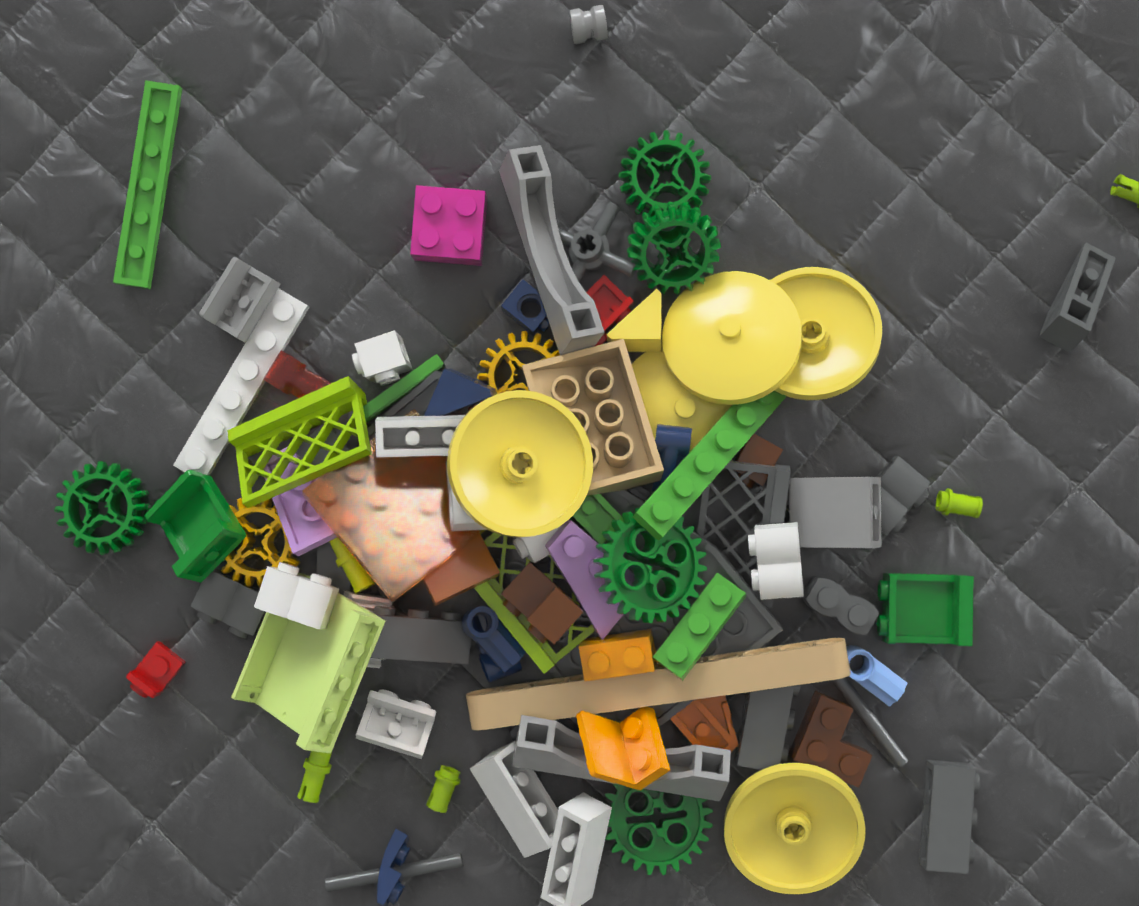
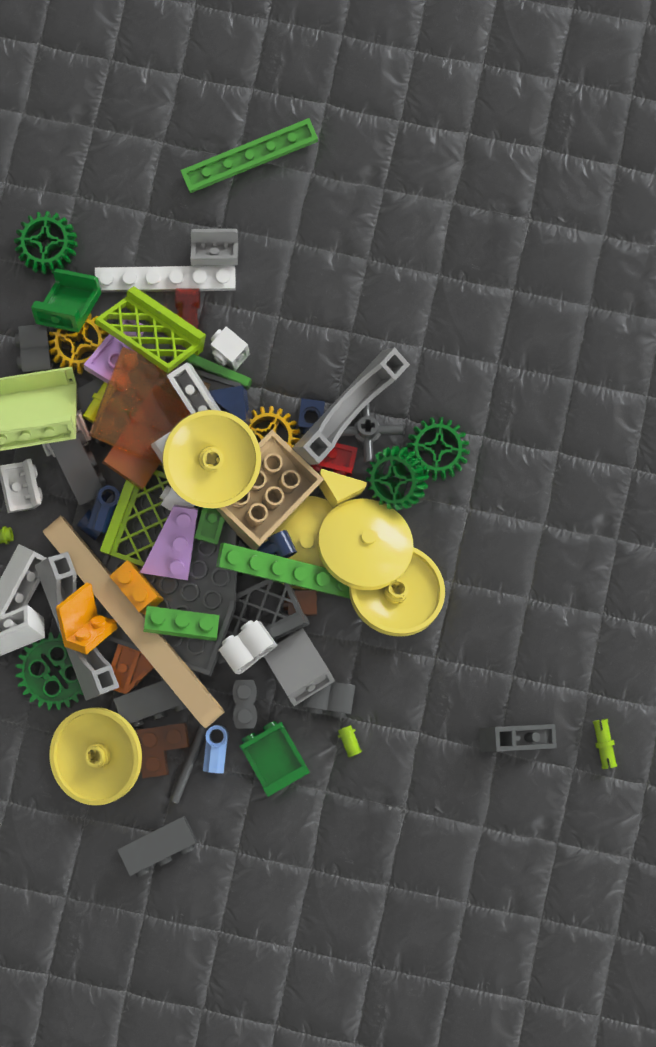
camera: 60 degrees right, 5 degrees down
white brick [254,562,339,629] -> none
dark pink brick [410,185,487,266] -> none
reddish brown brick [501,561,583,644] -> none
light grey wheel [569,5,608,44] -> none
green gear [593,508,707,623] -> none

